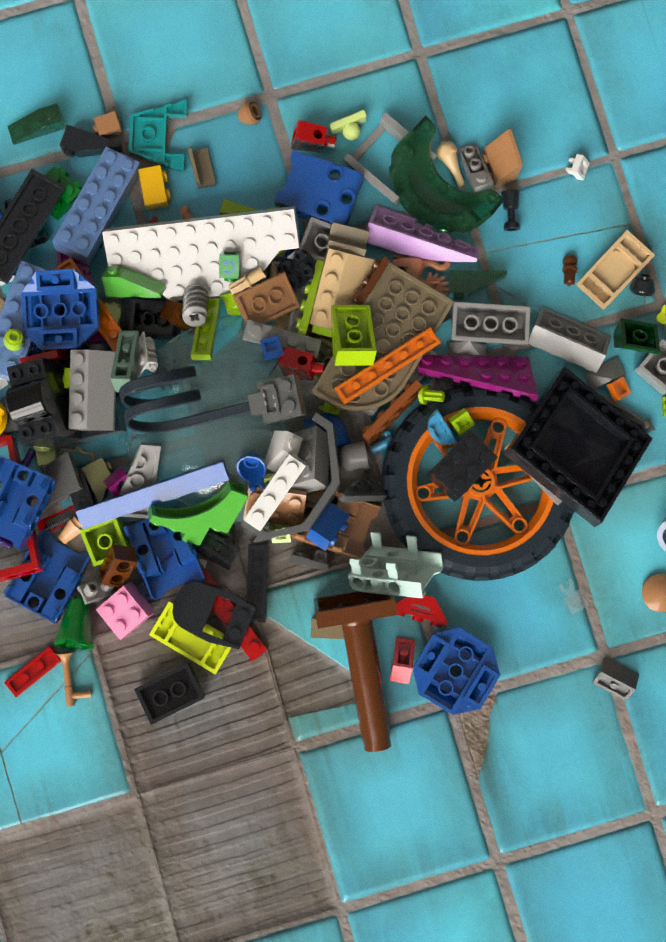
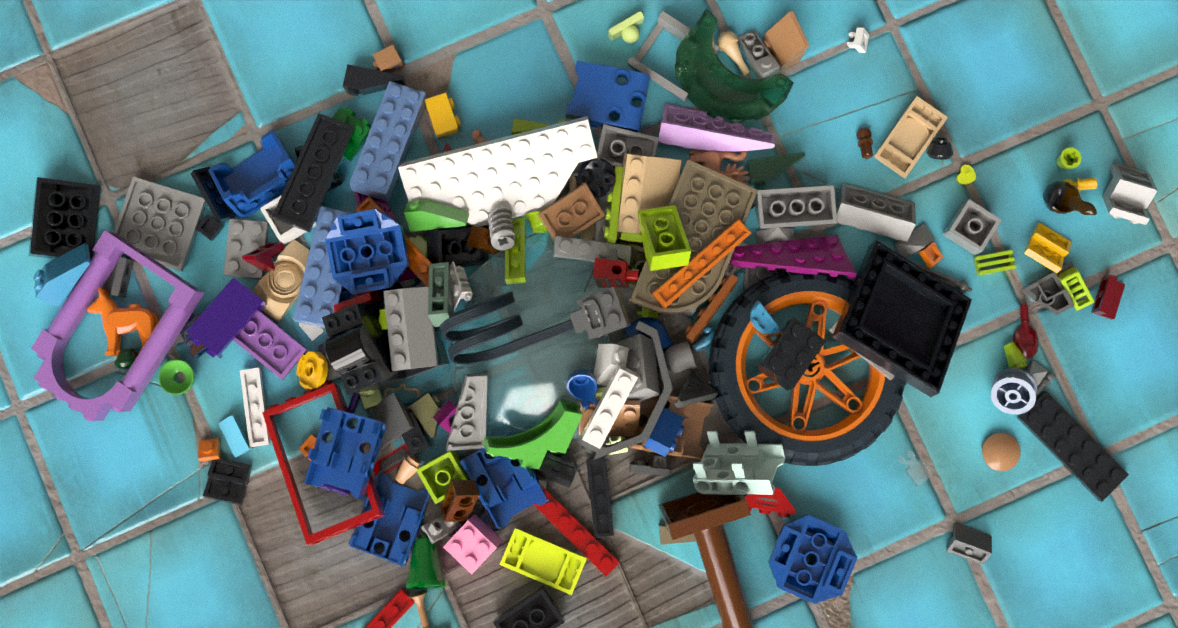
camera: 10 degrees left, 0 degrees up
lime hat [3,329,25,351] -> none
clear green slope [7,103,66,145] -> none
tile [76,460,230,529] -> none
teal wing [128,99,188,173] -> none
black slope [172,580,257,649] -> none
dark tan panel [188,147,216,190] -> none
brick [219,251,241,282] -> none
tan axle [228,266,266,295] -> none
medium nougat cone [237,100,262,125] -> none
blue tile [260,335,284,360] -> none
red torso [291,120,336,153] -> none
dark tan panel [327,222,369,257] -> none
reddish brown hinge [351,256,390,305] -> none
coral slope [390,637,415,684] -> none
lime piece [418,385,445,405] -> none
lime plate [448,408,475,436] -> none
black piece [501,190,521,231] -> none
dark green slope [613,318,660,354] -> none

